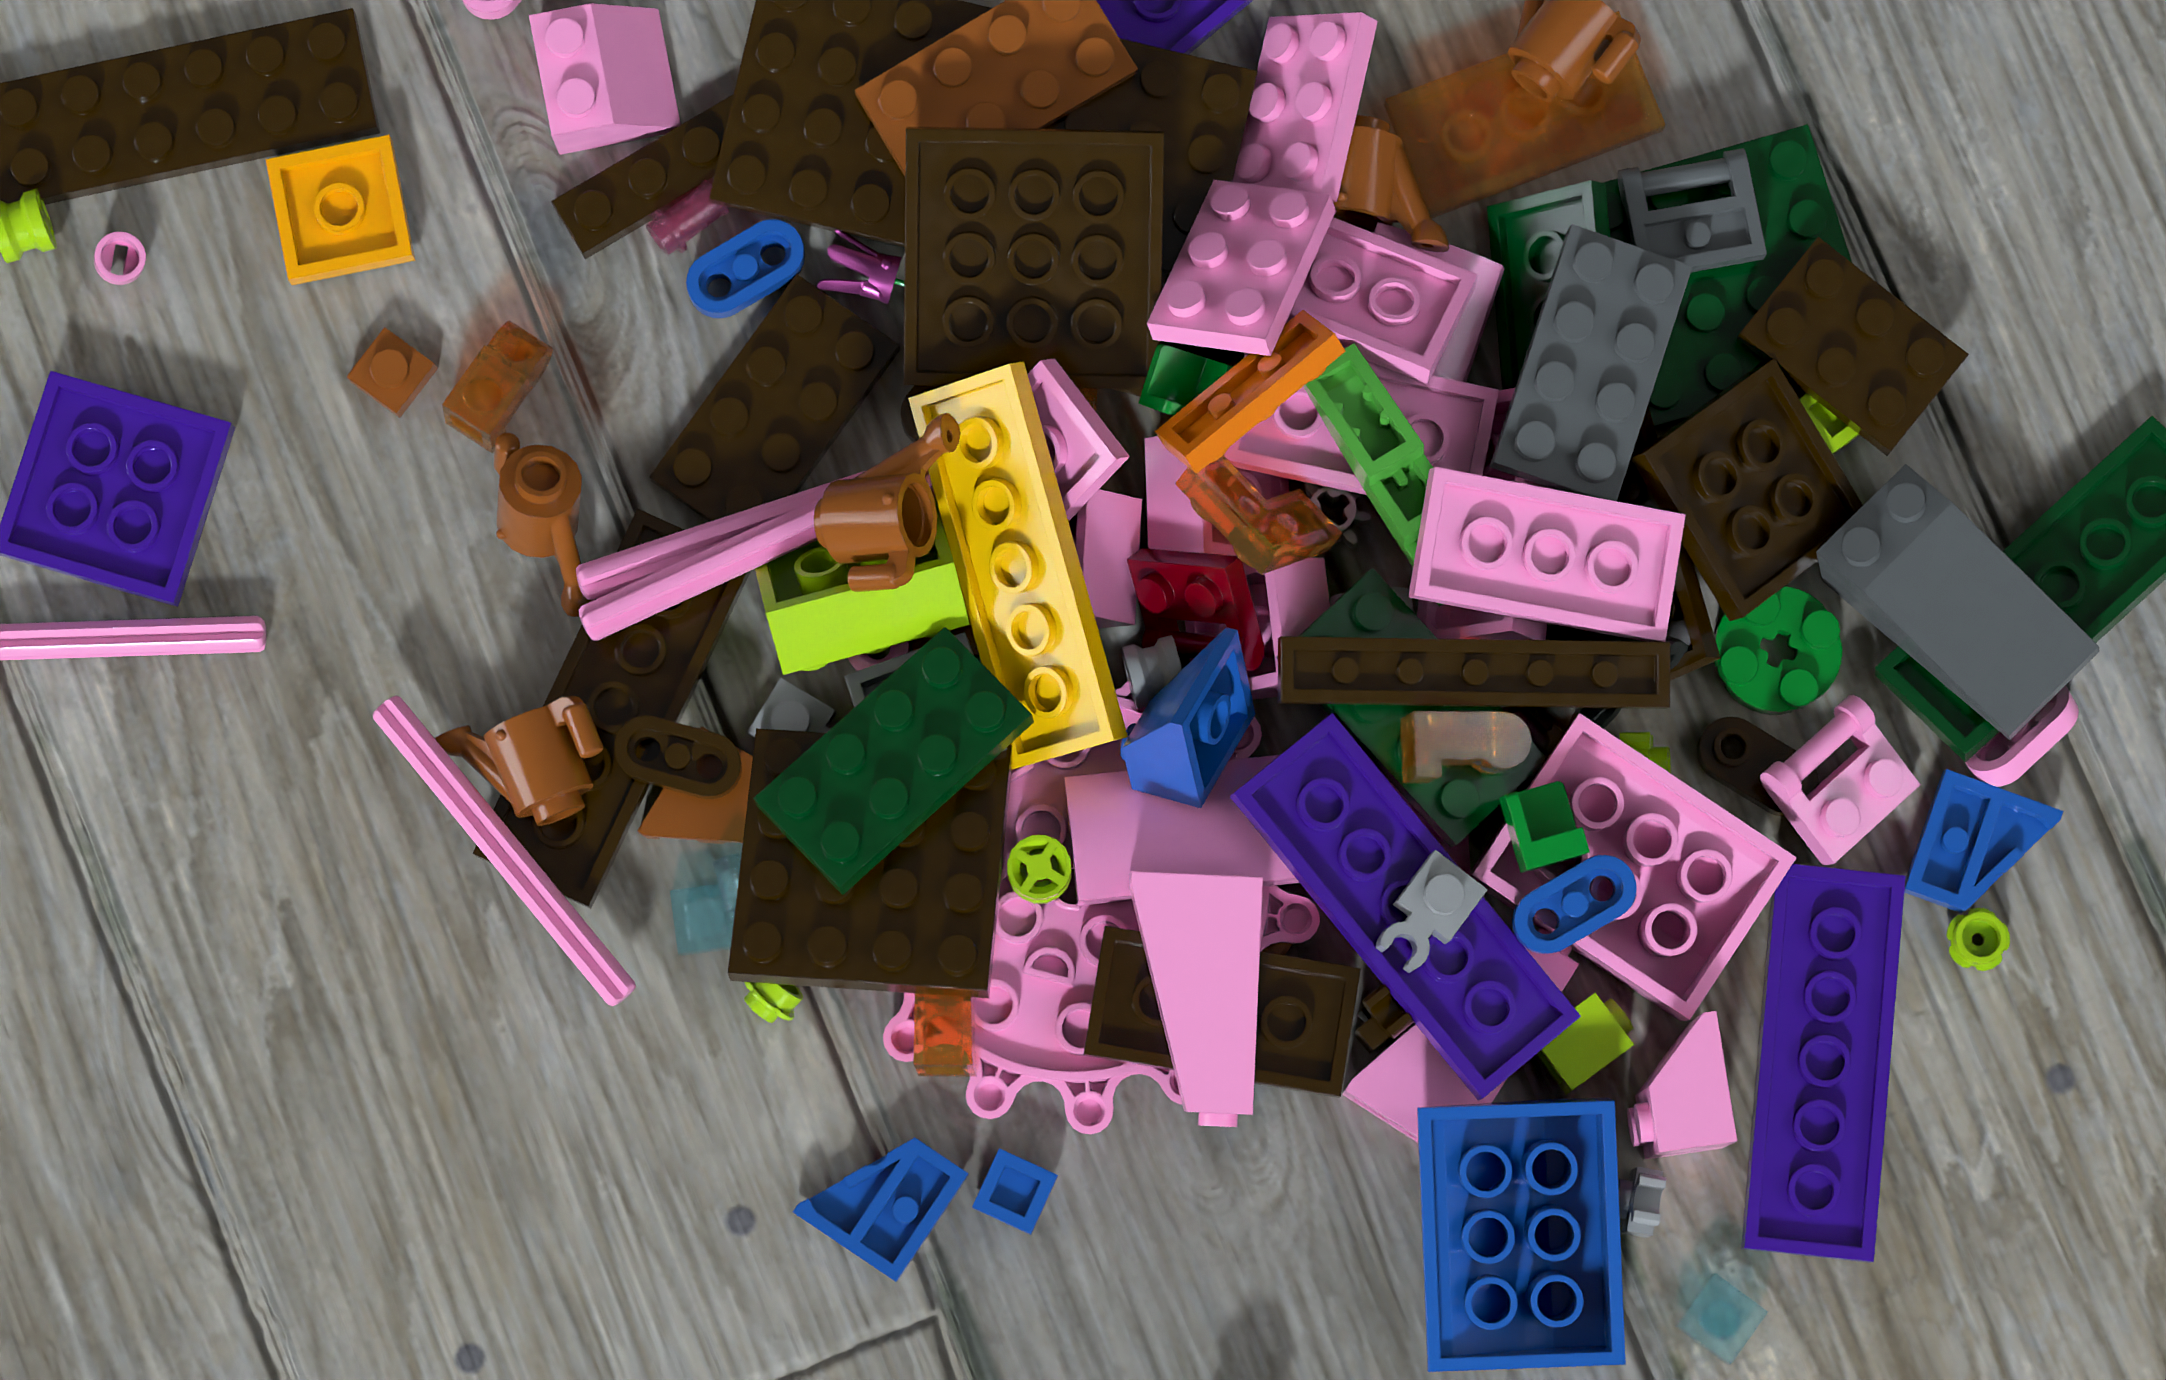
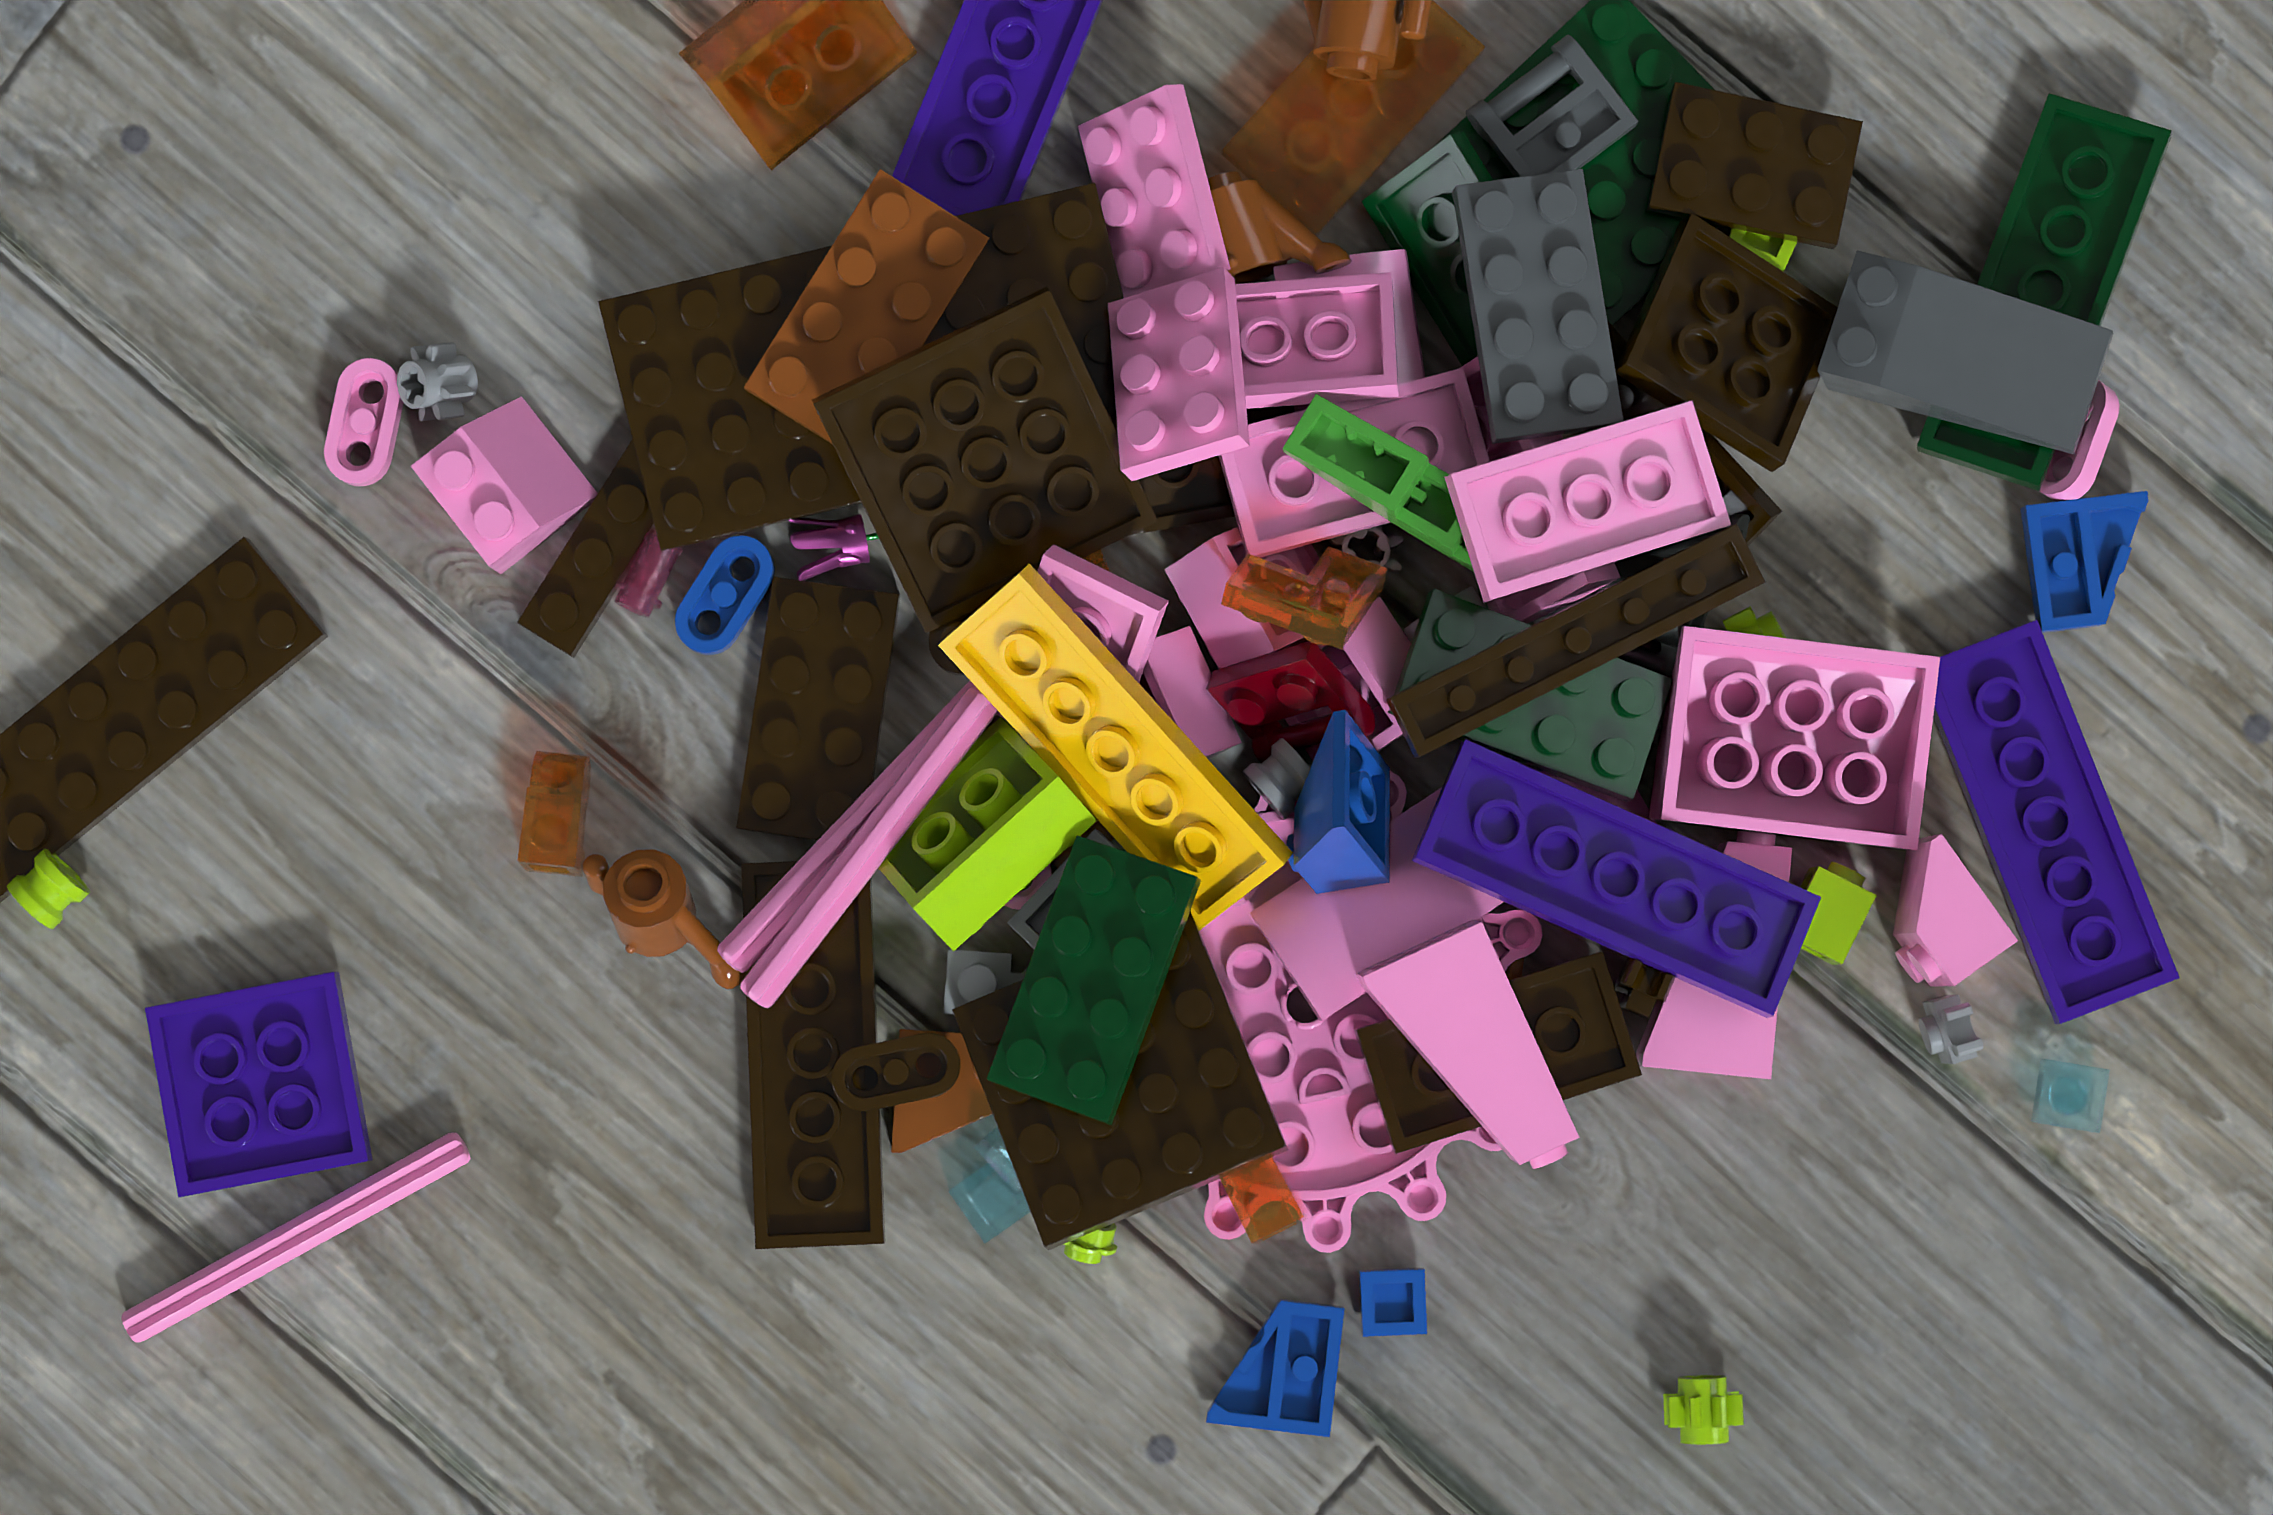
camera: 25 degrees left, 5 degrees up
bright pink hinge [94,232,146,285] -> none
light orange plate [265,135,416,285] -> none
dark orange plate [346,327,438,418] -> none
bright pink axle [373,696,636,1006] -> none
dark orange piece [435,696,604,826] -> none
dark orange piece [814,413,960,592] -> none
lime wheel [1007,835,1071,904] -> none
green panel [1138,344,1233,416] -> none
orange plate [1155,310,1346,474] -> none
light grey plate [1376,850,1488,973] -> none
clear orange leg [1401,711,1532,783] -> none
blue slope [1417,1097,1626,1372] -> none
green panel [1499,781,1590,873] -> none
blue plate [1512,855,1637,954] -> none
dark brown plate [1697,717,1819,816] -> none
green plate [1714,586,1842,715] -> none
bright pink plate [1760,695,1921,866] -> none
lime plate [1946,908,2010,971] -> none

